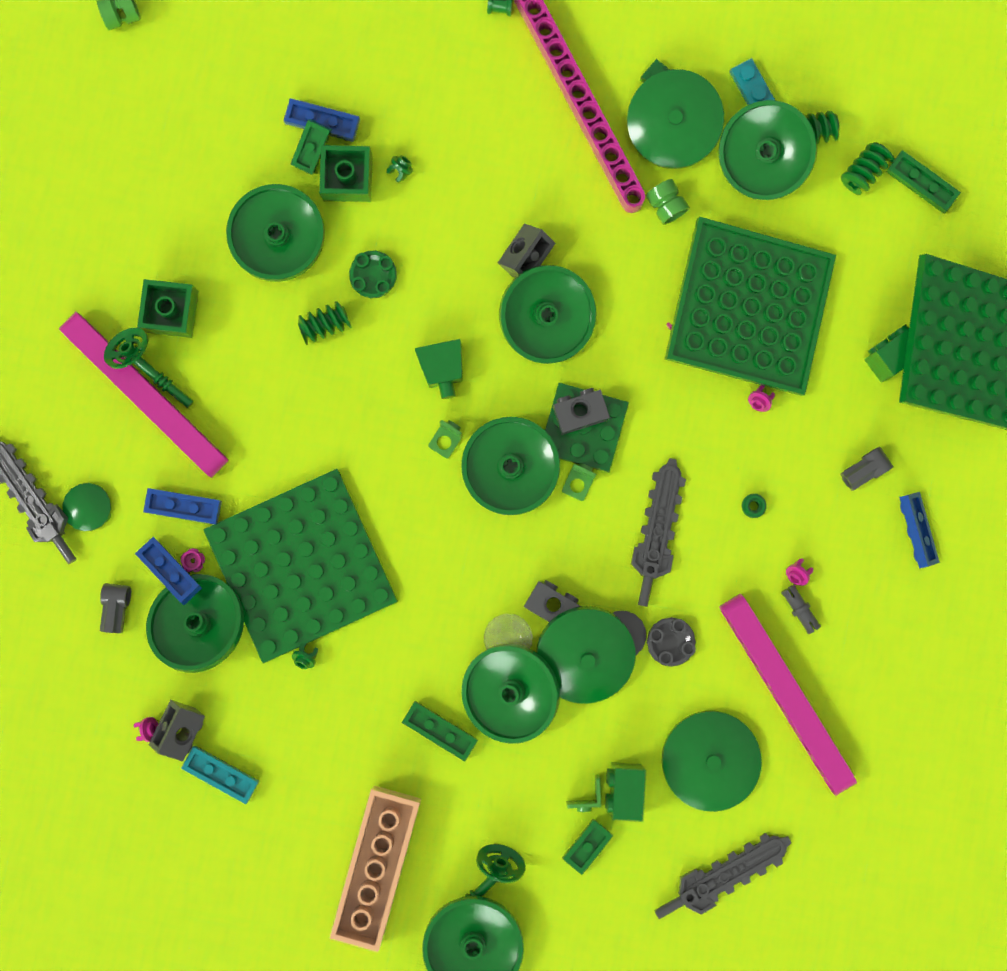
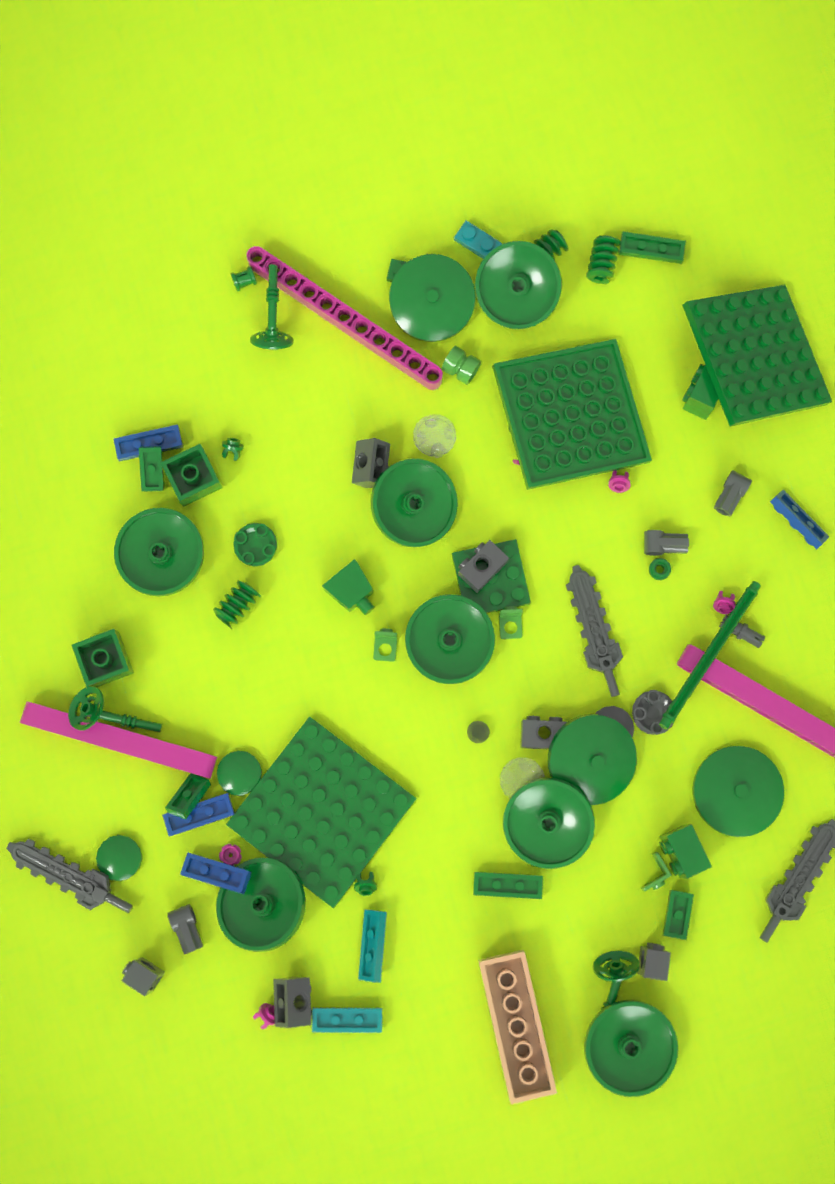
camera: 30 degrees left, 5 degrees down
none -> dark grey brick [121,957,165,996]
none -> green plate [165,773,211,819]
none -> green dish [217,751,262,796]
none -> green dish [250,264,294,350]
none -> teal plate [358,909,387,983]
none -> clear dish [414,415,456,458]
none -> clear smoke plate [467,721,490,744]
none -> dark grey brick [637,942,671,981]
none -> dark grey piece [644,530,689,556]
none -> green piece [659,581,761,730]

